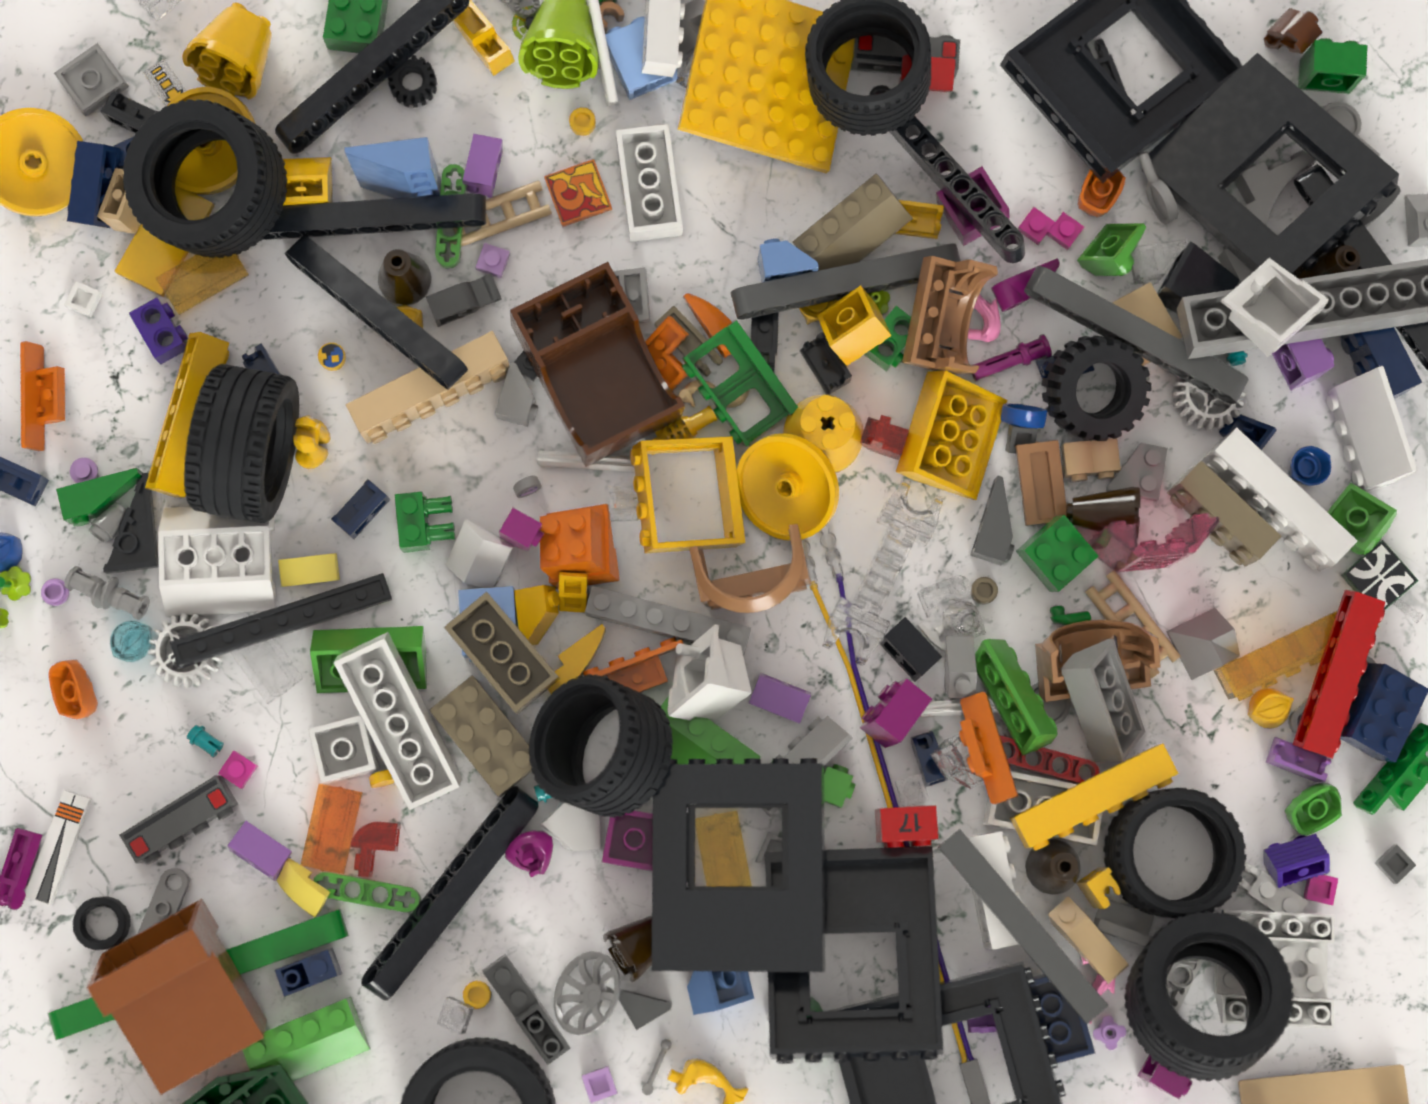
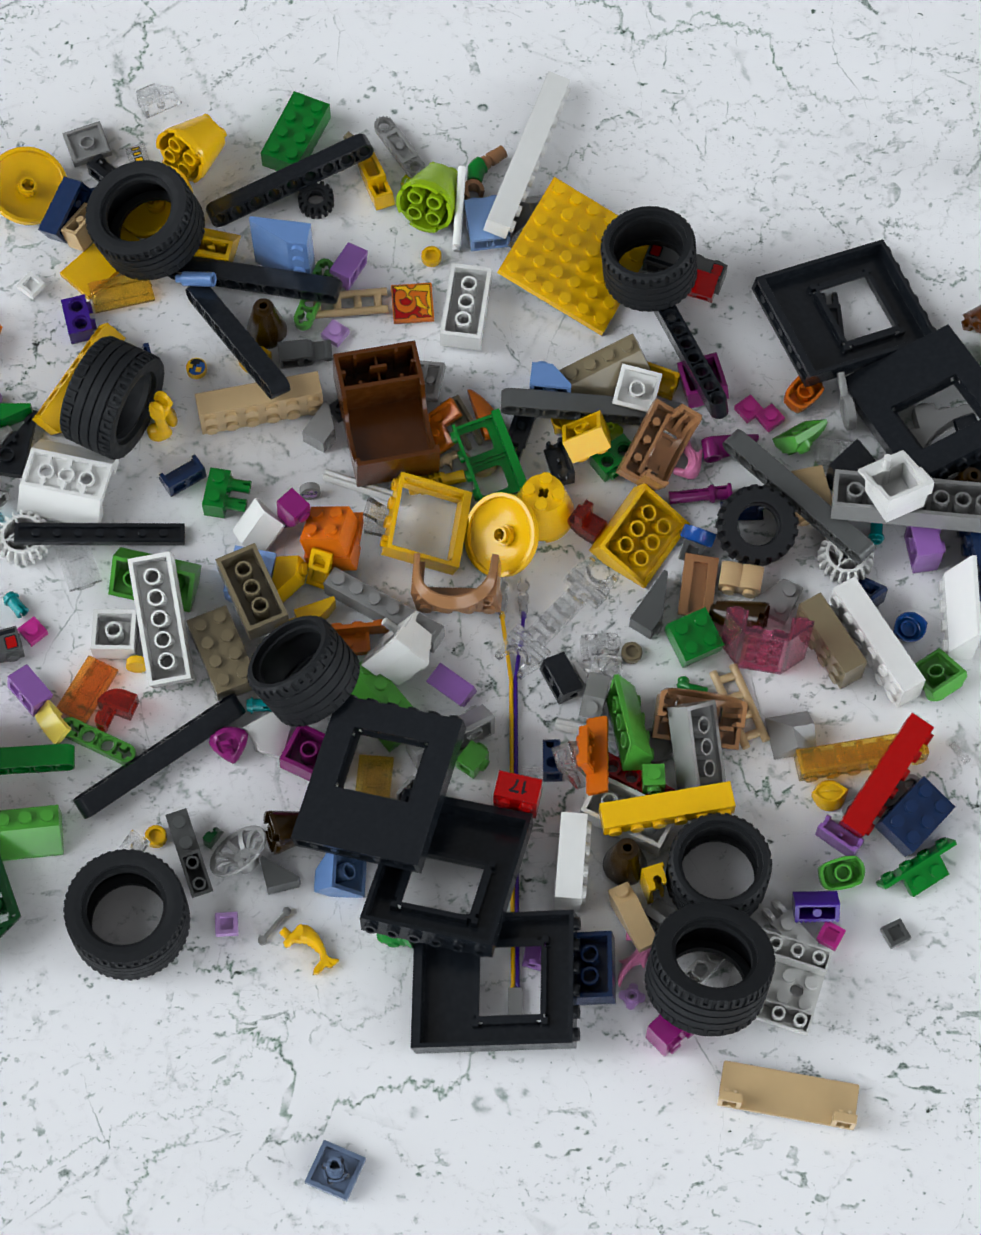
camera: 25 degrees right, 15 degrees down
dark blue slope [275,948,342,997] -> none
light yellow slope [278,553,340,587] -> none
magenta brick [860,678,932,748] -> none
dark grey tile [938,829,1109,1024] -> none
tile [1341,540,1419,610] -> none
none -> medium blue cylinder [175,271,217,287]
none -> dark green tile [202,827,224,849]
none -> white slope [612,363,662,413]
none -> bright green brick [641,764,666,795]

